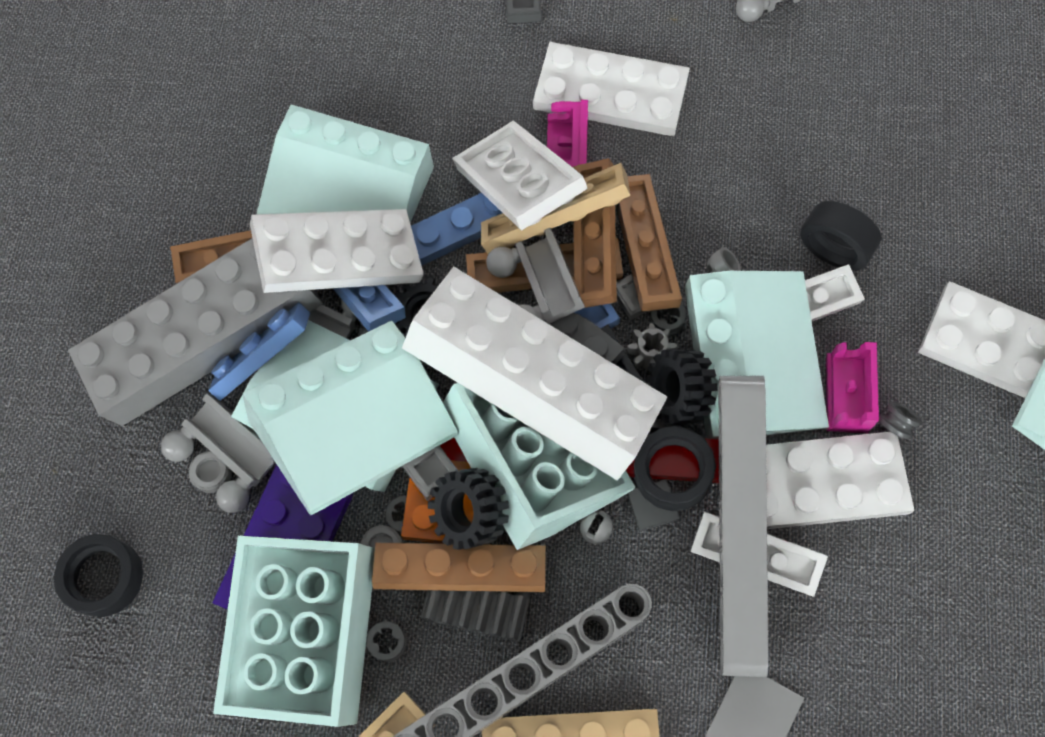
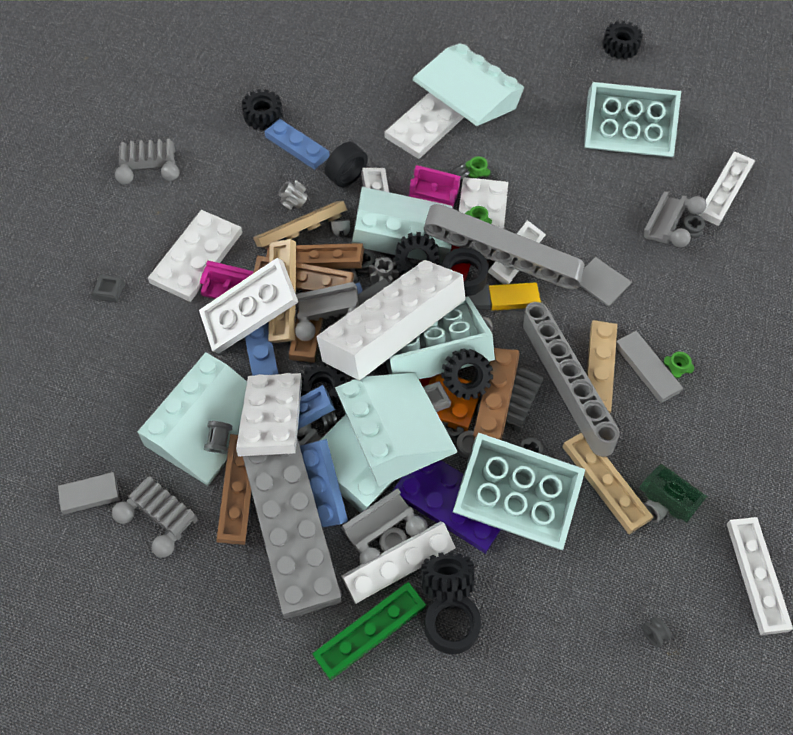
camera: 85 degrees left, 10 degrees down
none -> light grey tile [58,472,120,515]
none -> light grey gear [112,476,198,558]
none -> dark grey bush [204,421,233,454]
none -> black tyre [242,89,283,130]
none -> tan plate [253,201,347,249]
none -> medium blue plate [265,119,329,170]
none -> light grey gear [278,180,308,210]
none -> green plate [312,582,426,681]
none -> white plate [341,521,456,604]
none -> black tyre [421,552,475,602]
none -> bright green plate [465,206,492,224]
none -> bright green plate [466,156,490,178]
none -> yellow tile [489,282,541,311]

